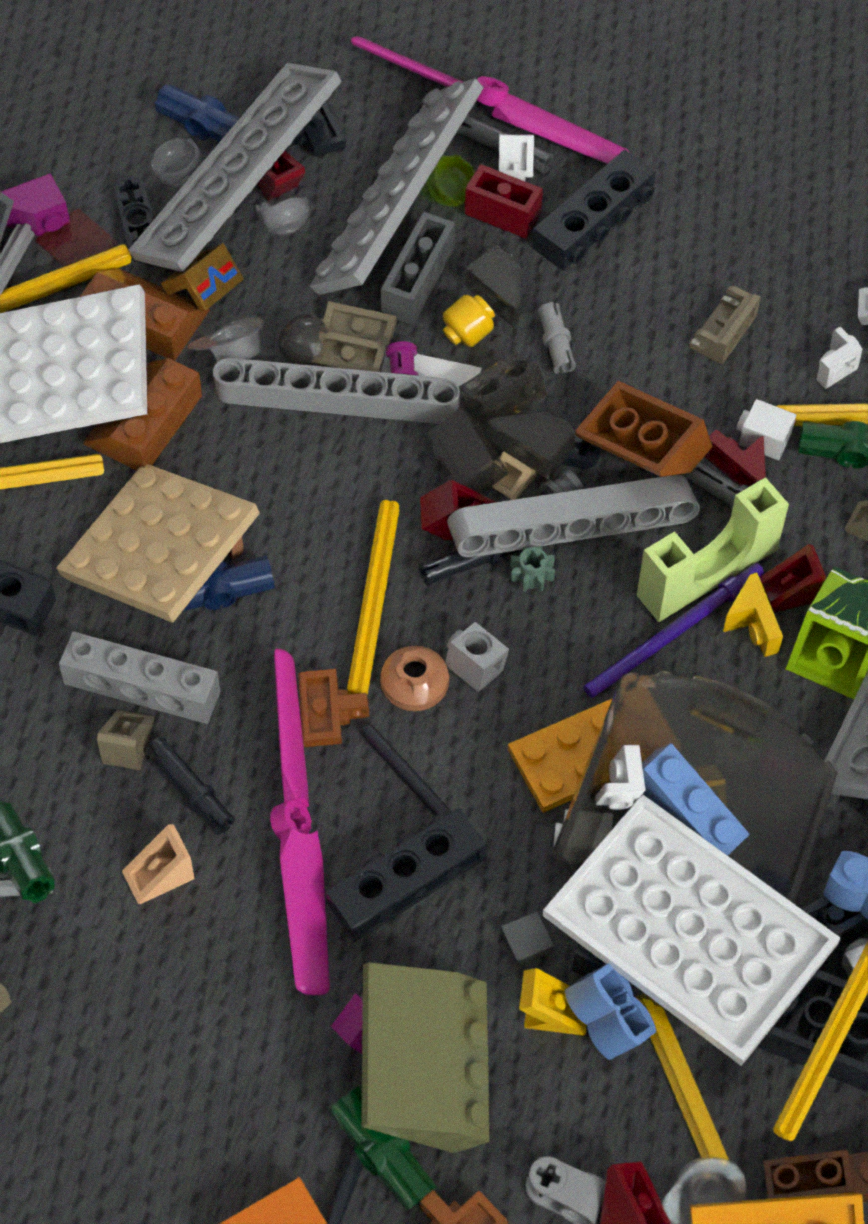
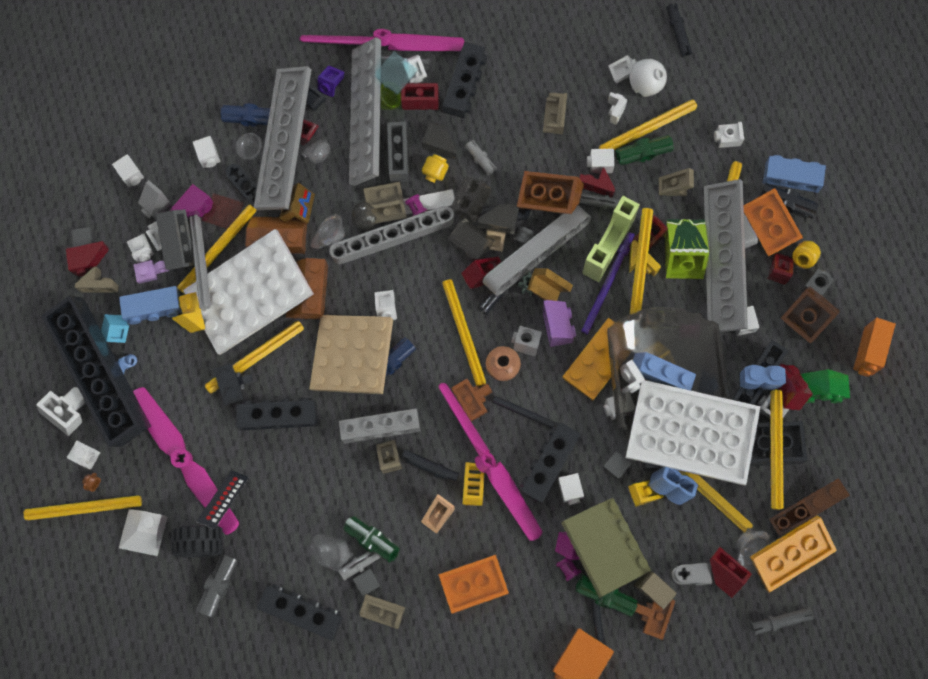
camera: 20 degrees left, 15 degrees up
none -> white brick [193,136,220,168]
none -> dark purple bracket [317,65,344,97]
none -> clear light blue piece [374,51,418,95]
none -> white bracket [375,290,397,320]
none -> orange plate [439,555,509,614]
none -> yellow slope [462,462,484,506]
none -> pearl gold panel [527,268,573,301]
none -> medium lavender slope [542,300,576,347]
none -> magenta bush [556,557,582,581]
none -> white brick [558,473,584,505]
none -> yellow axle [629,208,653,322]
none -> dark tan slope [634,572,676,609]

